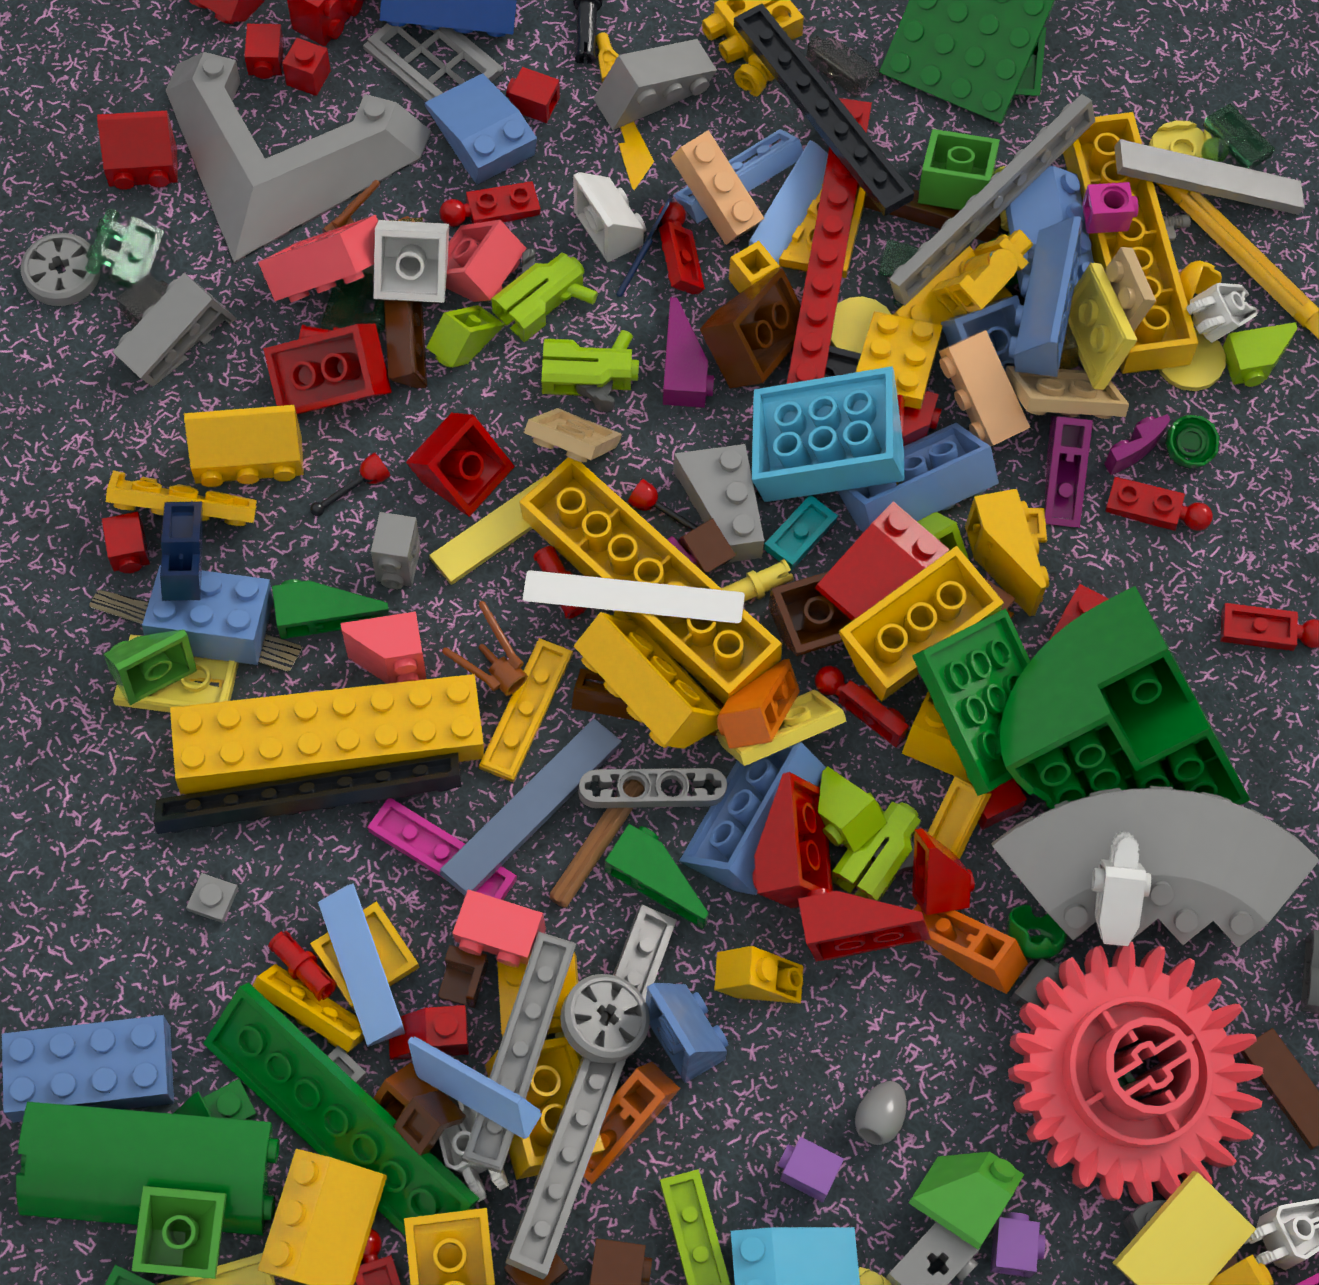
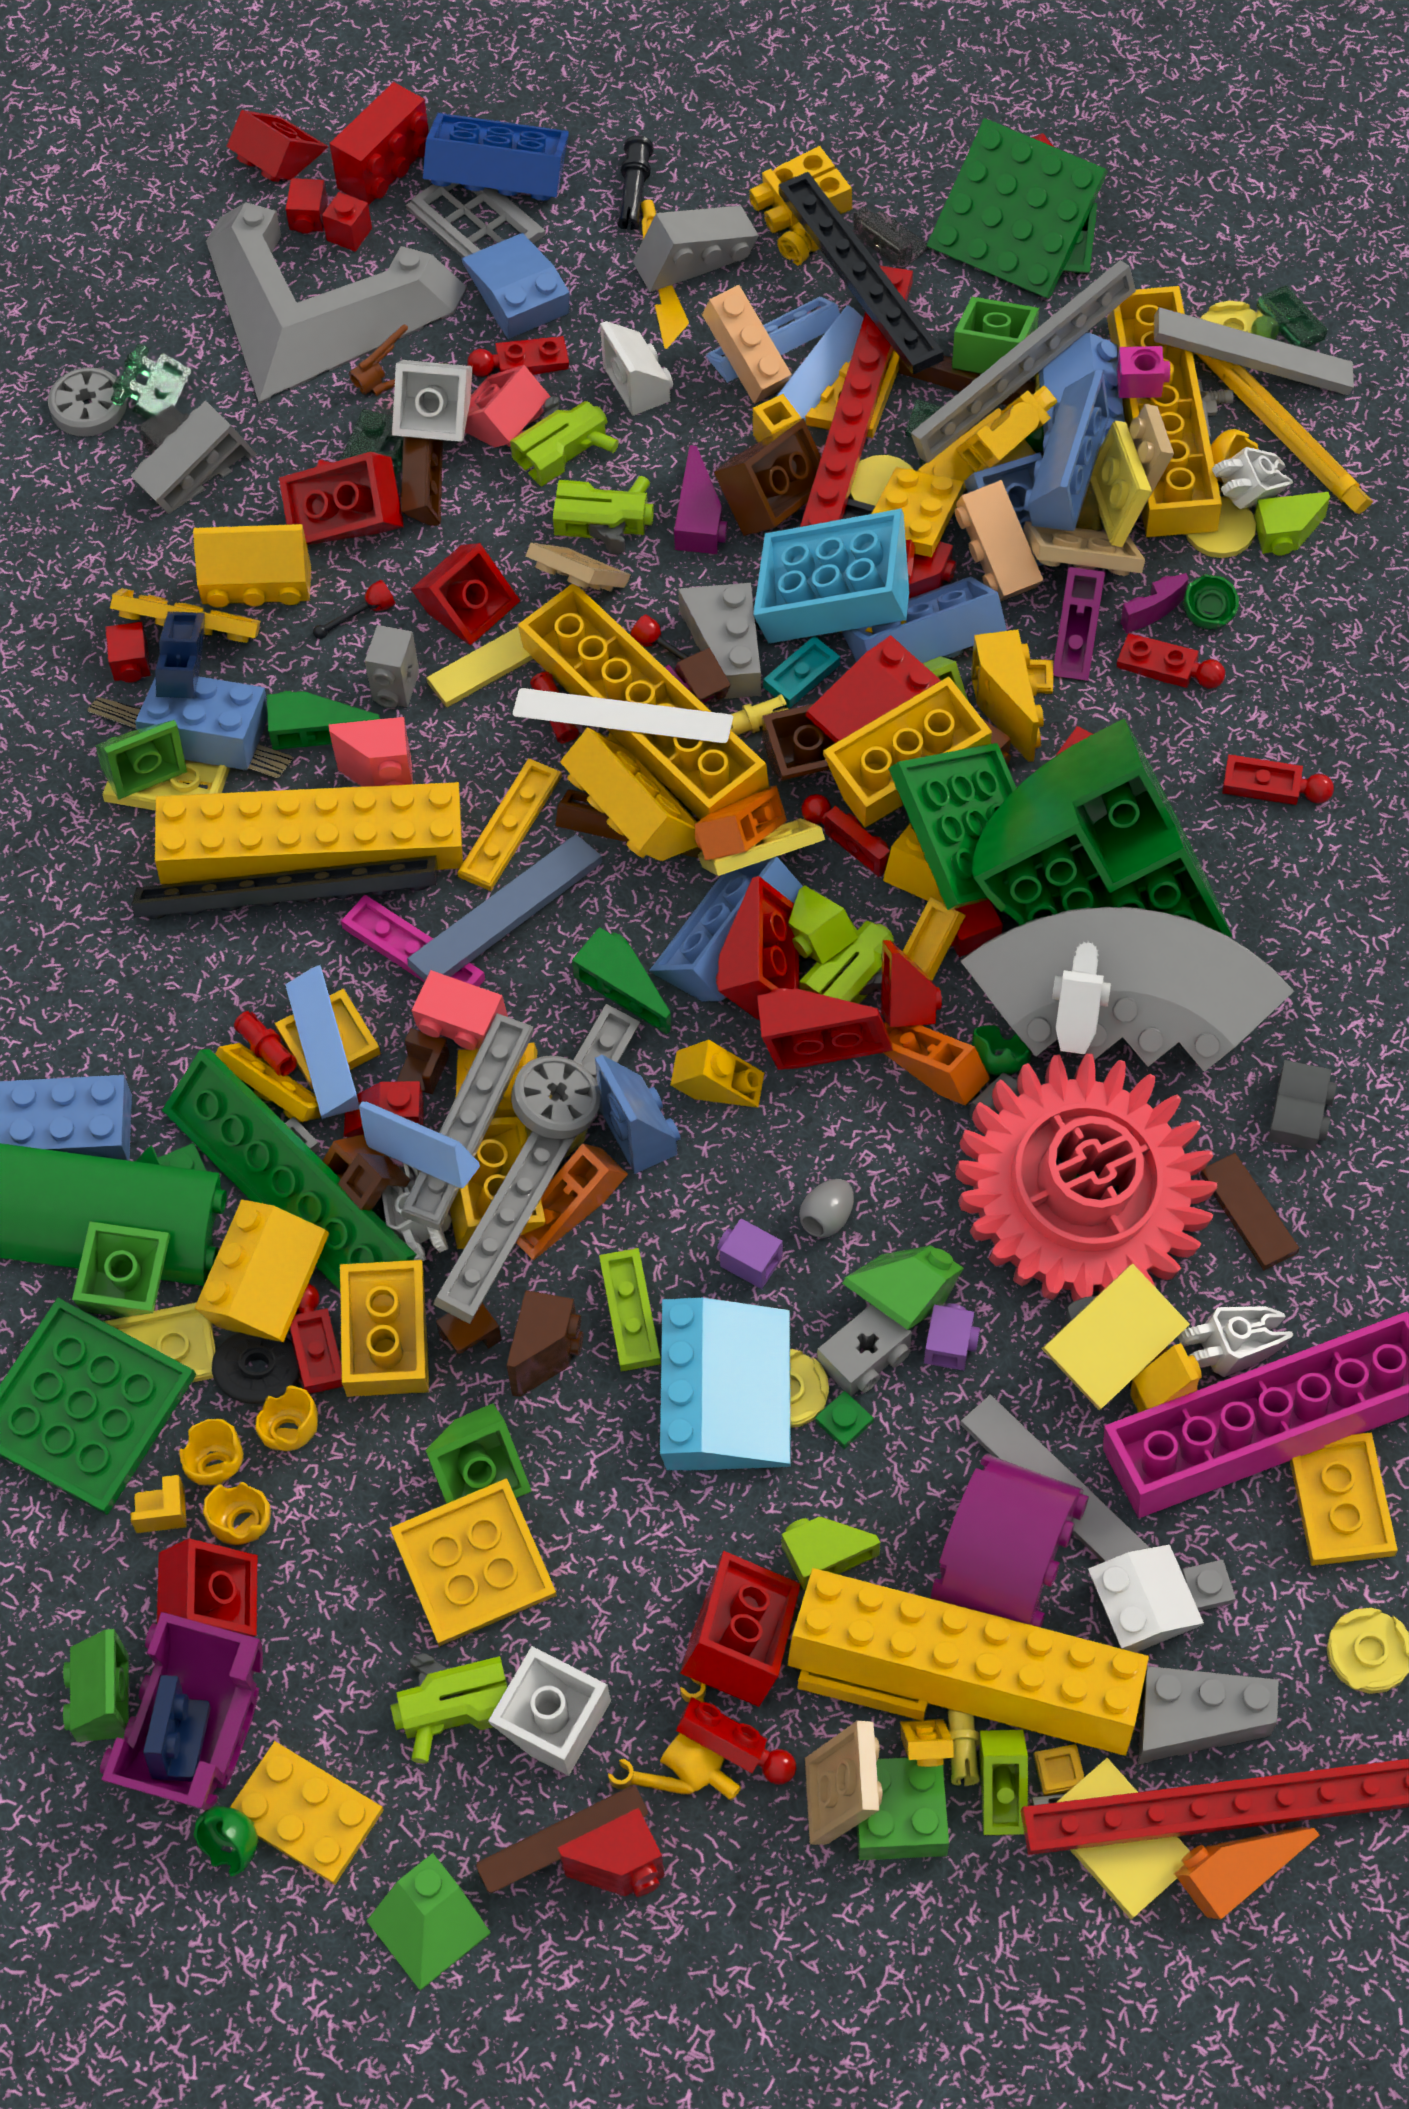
camera: 10 degrees right, 5 degrees down
red slope [97,110,178,190] -> none
light grey plate [186,873,239,924] -> none
coral slope [258,215,378,302] -> none
lime slope [426,305,505,368] -> none
dark orange plant [442,601,528,696] -> none
red brick [506,67,560,123] -> none
medium nougat axle [550,779,644,908] -> none
light grey beam [578,768,727,808] -> none
dark blue piece [616,195,674,297] -> none
red plate [659,201,705,294] -> none

